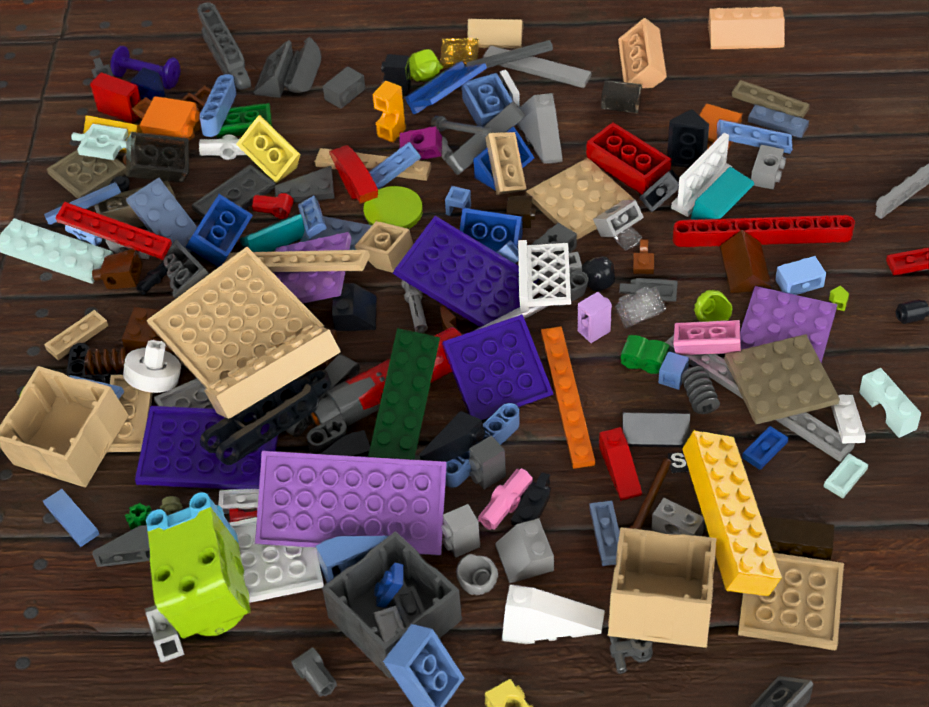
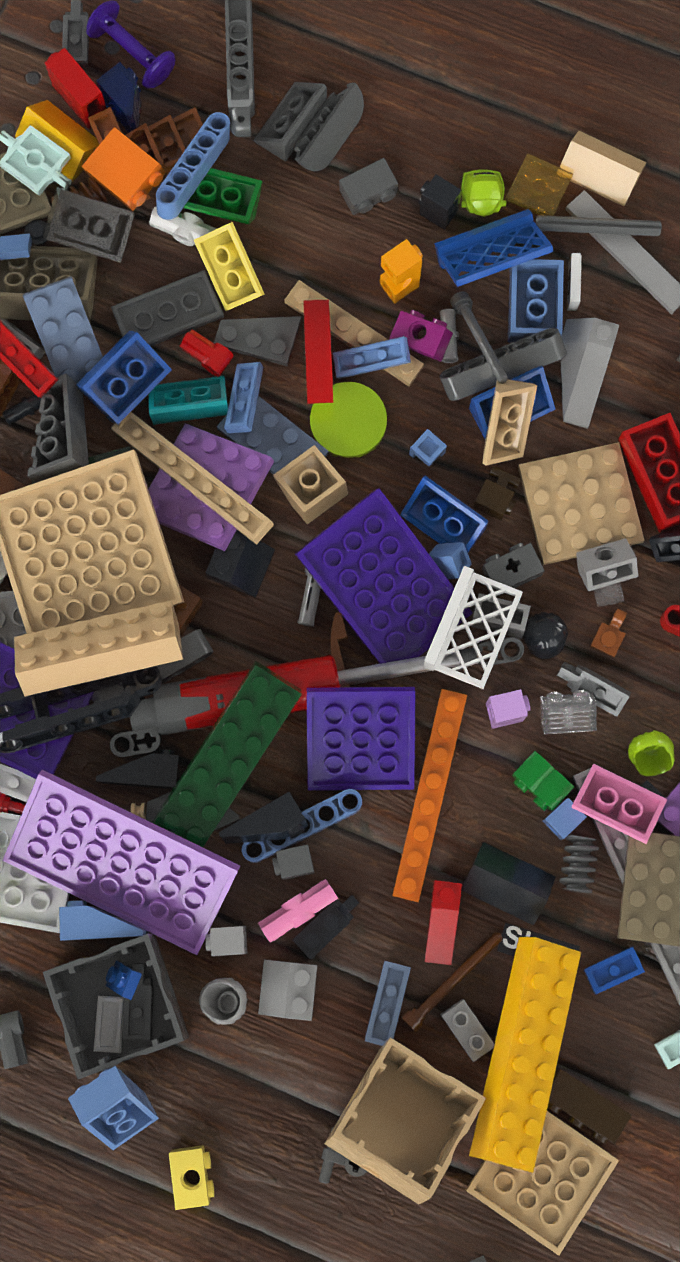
camera: 20 degrees right, 30 degrees up
white wedge [502,585,605,644] -> none

